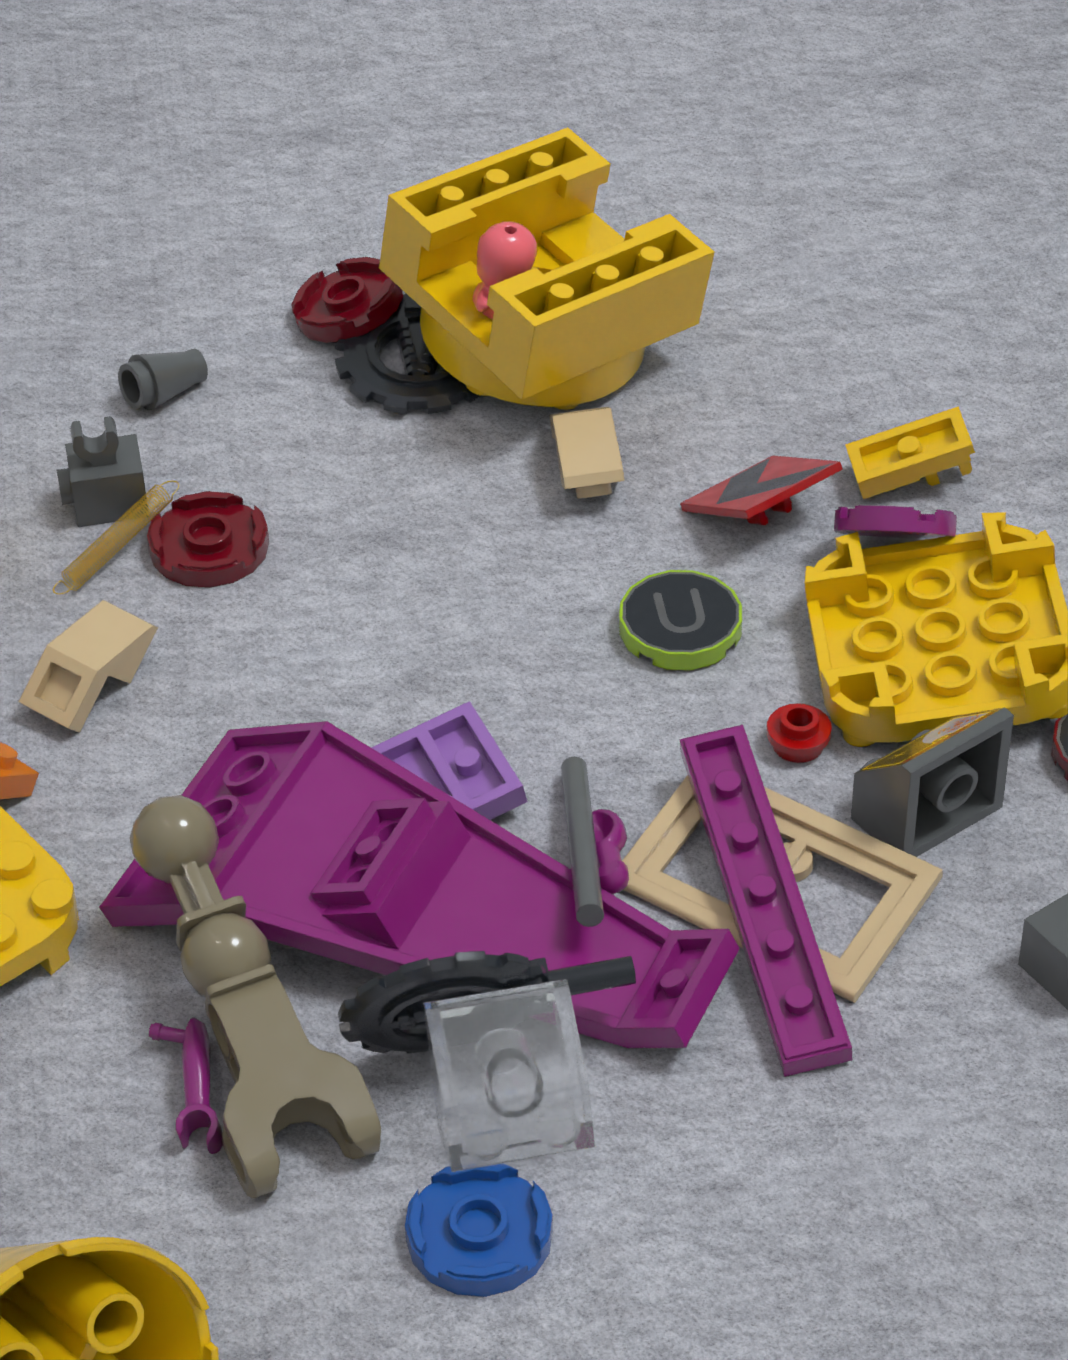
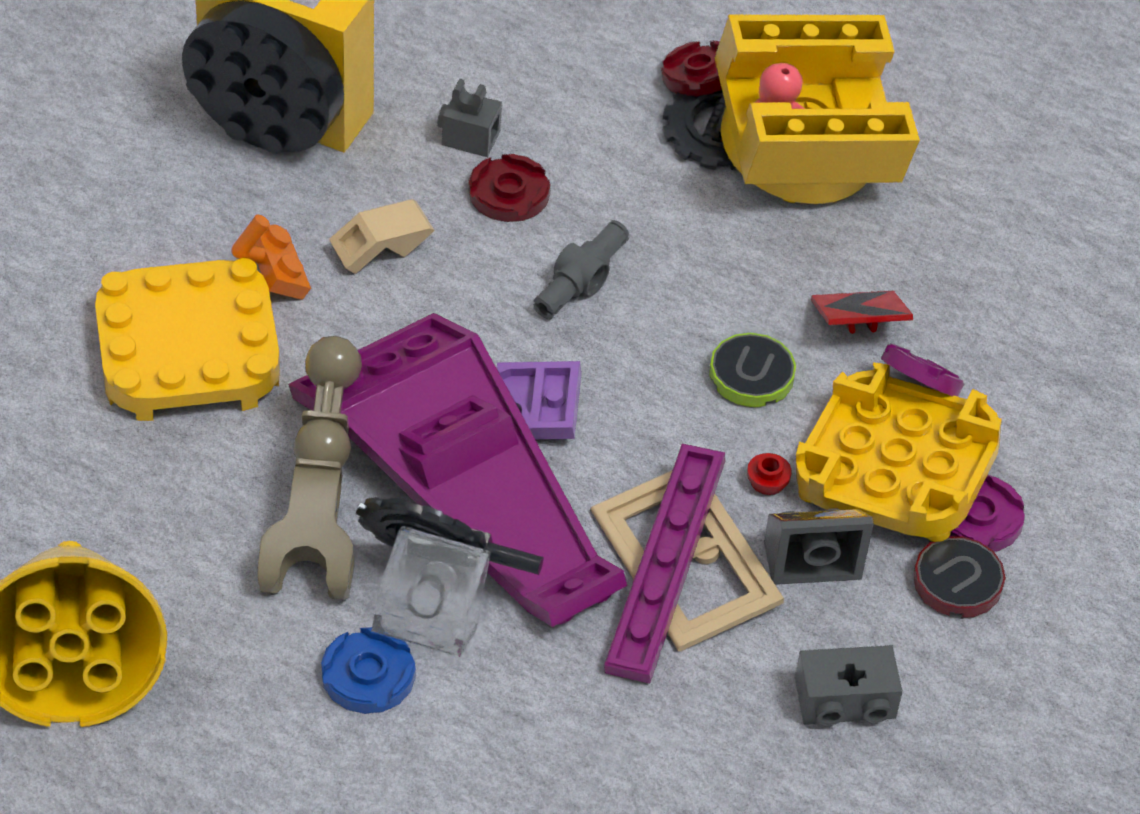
camera: 25 degrees right, 5 degrees up
yellow piece [53,481,179,595] -> none
dark grey cone [118,348,208,410] -> none
magenta piece [149,1017,223,1154] -> none
tan slope [549,407,625,498] -> none
dark grey bar [561,756,604,927] -> none
magenta piece [592,809,629,894] -> none
yellow plate [845,406,975,499] -> none
none -> dark grey pin [533,220,629,320]

